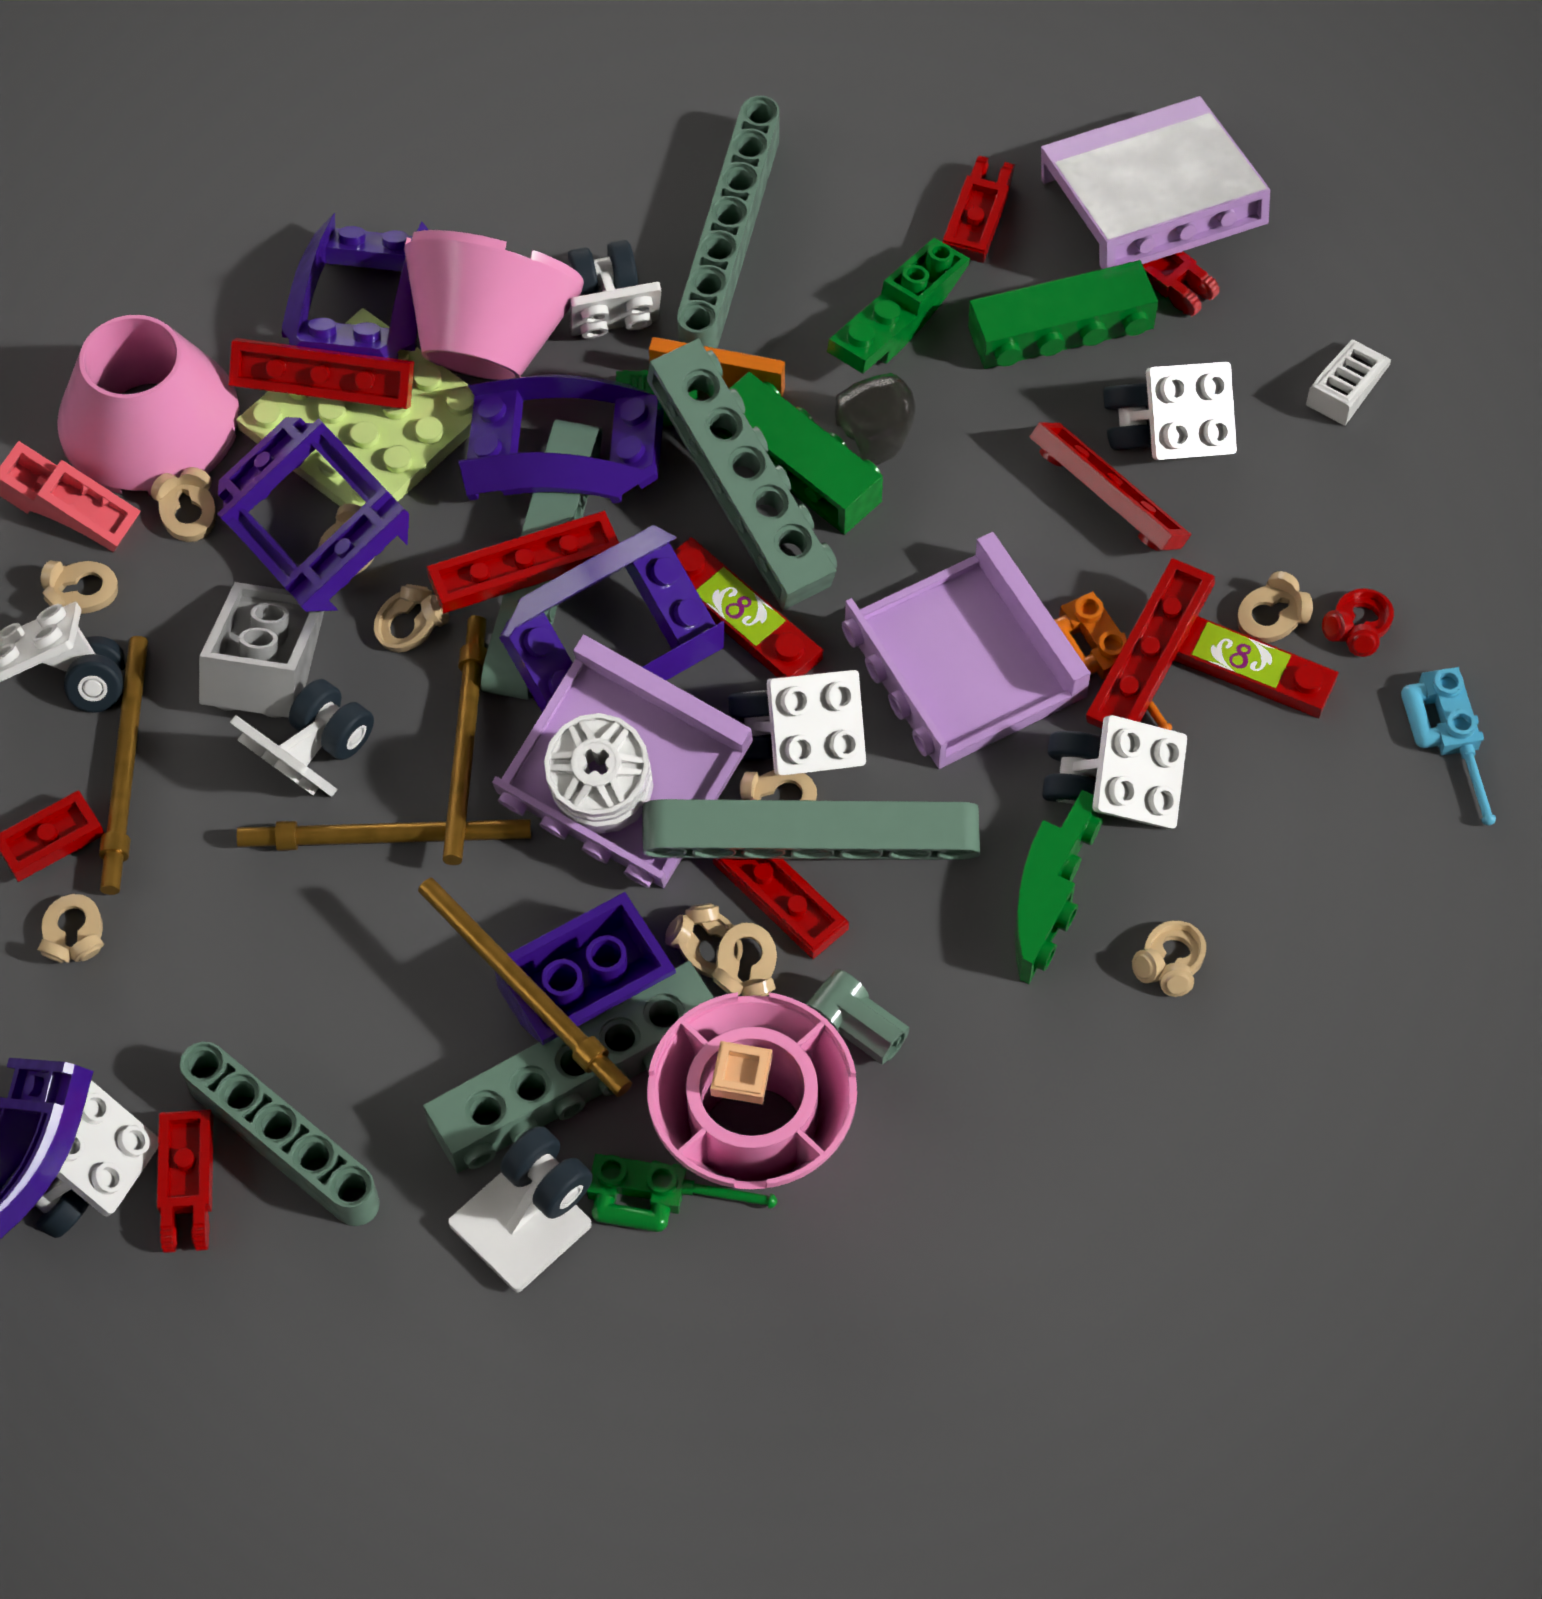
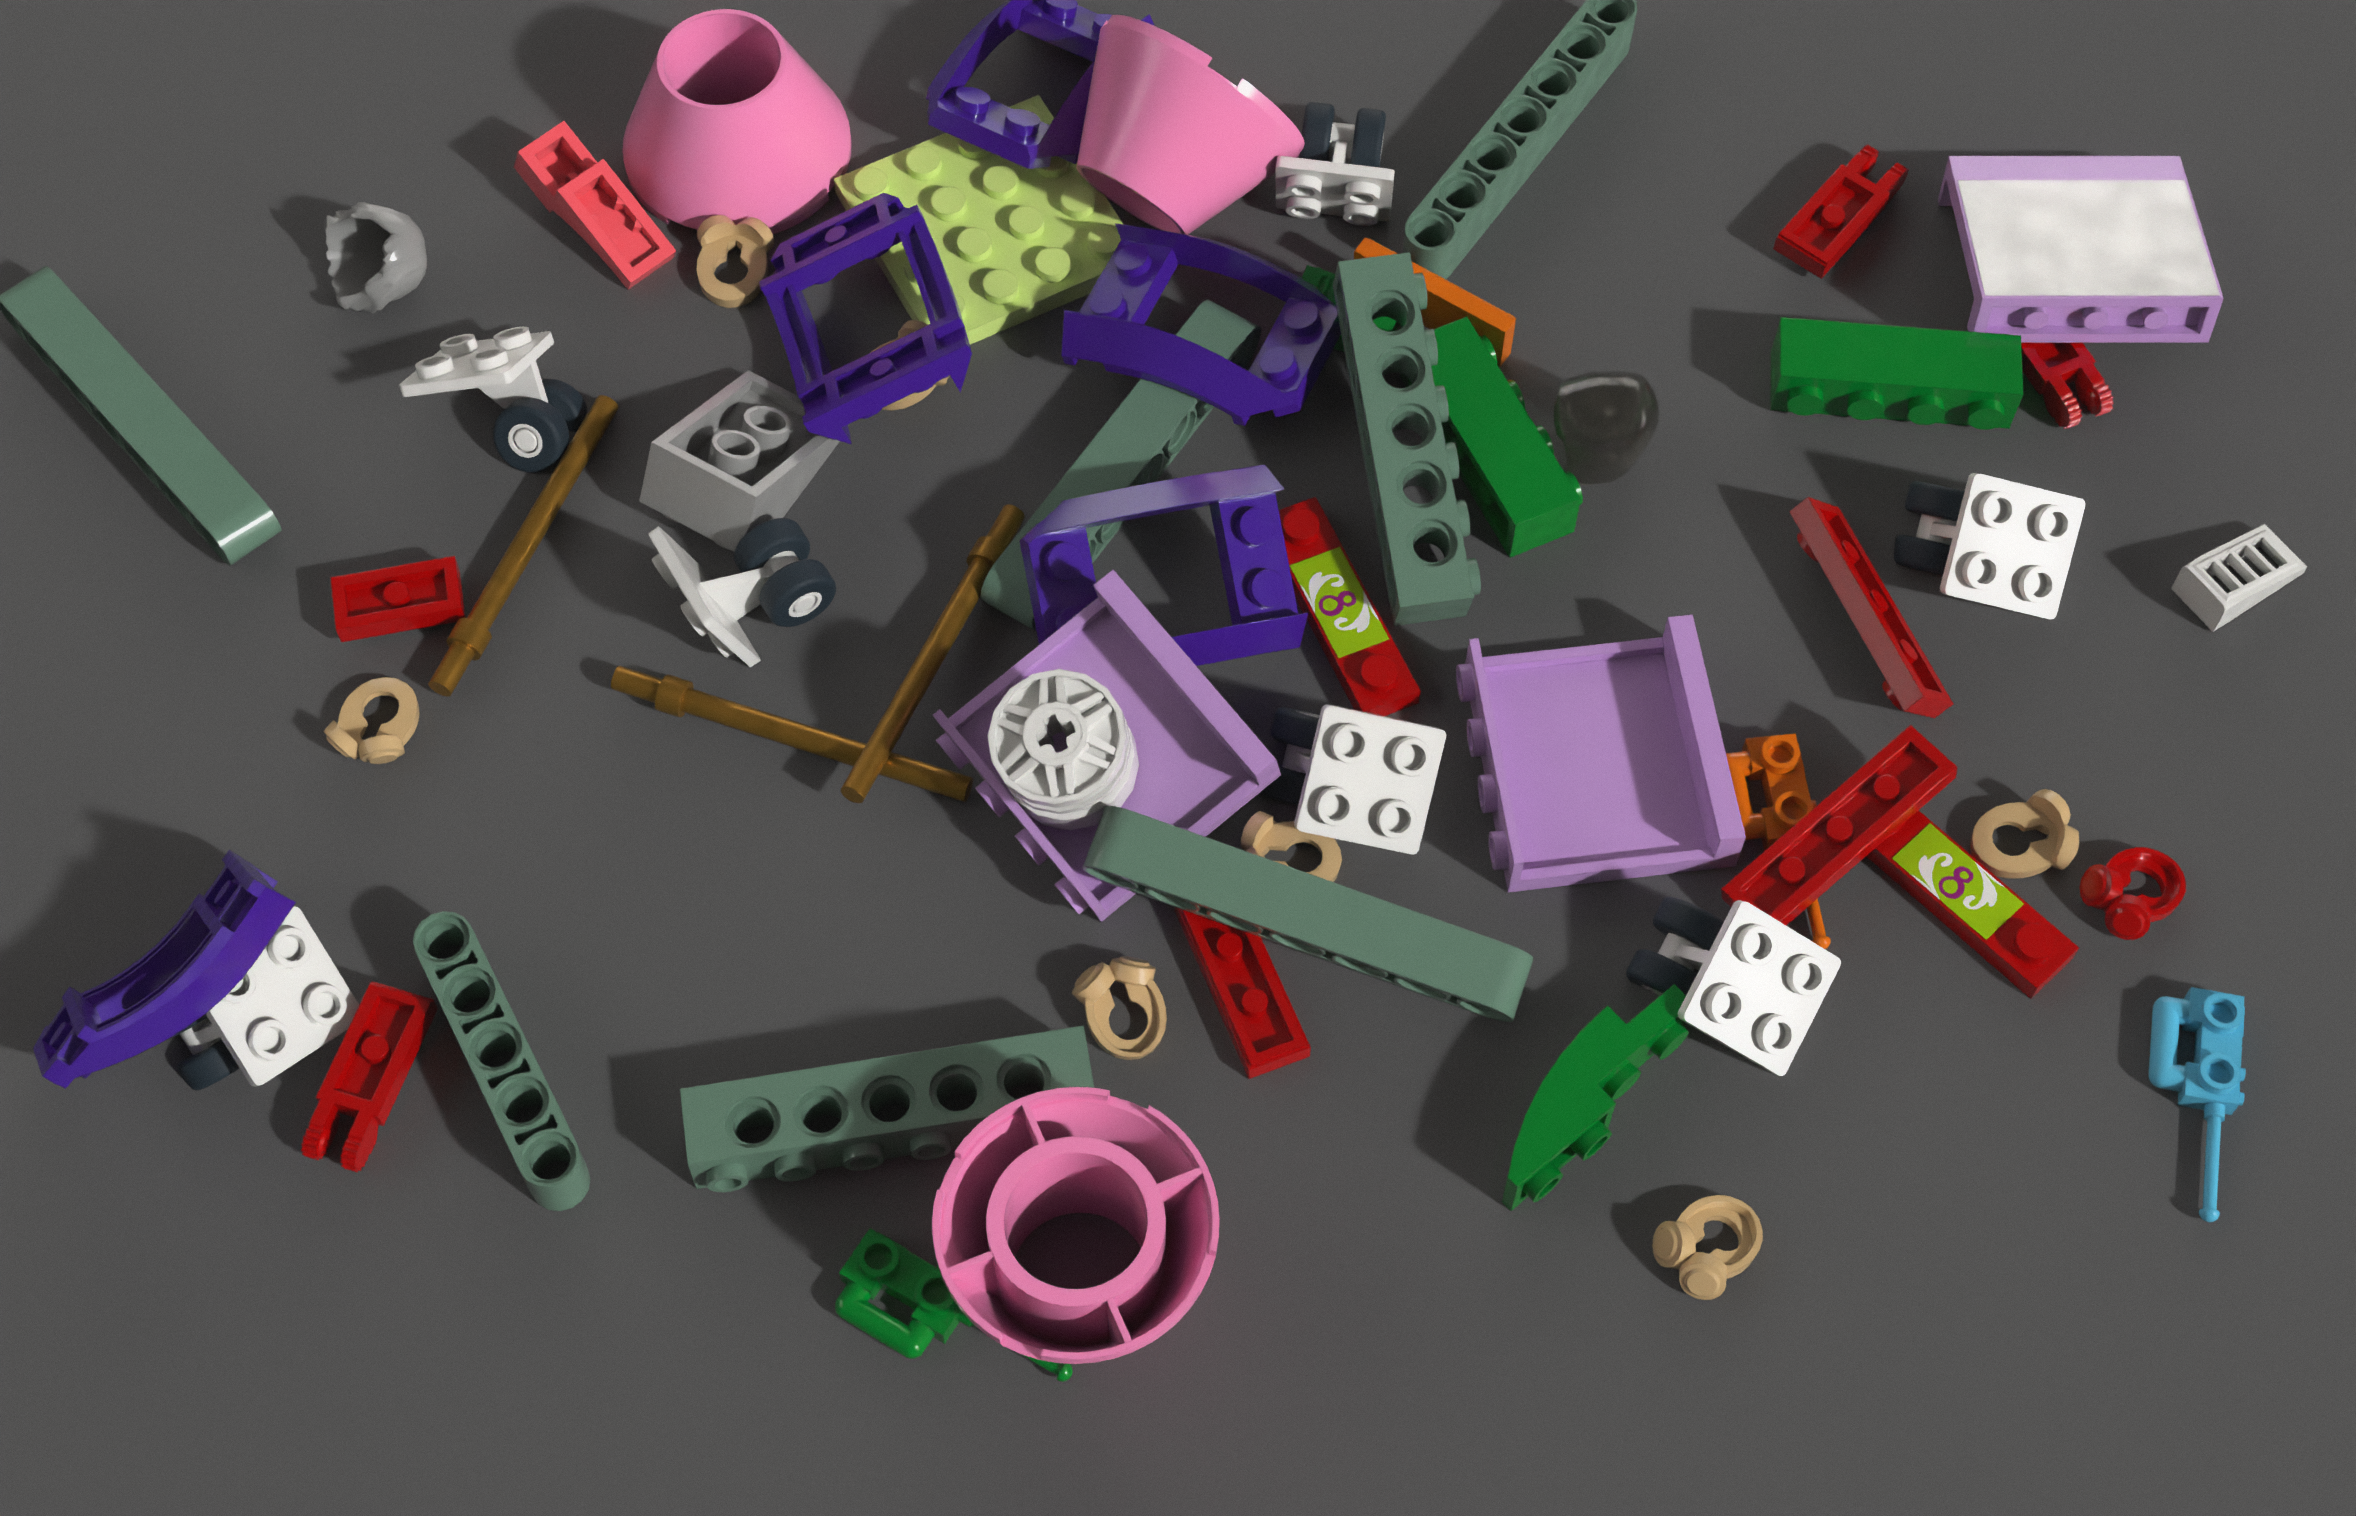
camera: 20 degrees right, 0 degrees up
tan piece [41,560,119,614] -> none
red plate [229,338,414,409] -> none
tan piece [374,584,449,653] -> none
pearl gold bar [418,877,632,1097] -> none
red plate [427,510,619,614] -> none
white plate [449,1127,592,1293] -> none
dark purple slope [495,892,676,1045] -> none
light nougat tile [710,1041,772,1105] -> none
tan piece [711,923,777,996] -> none
sand green piece [806,969,909,1065] -> none
green slope [827,238,970,374] -> none

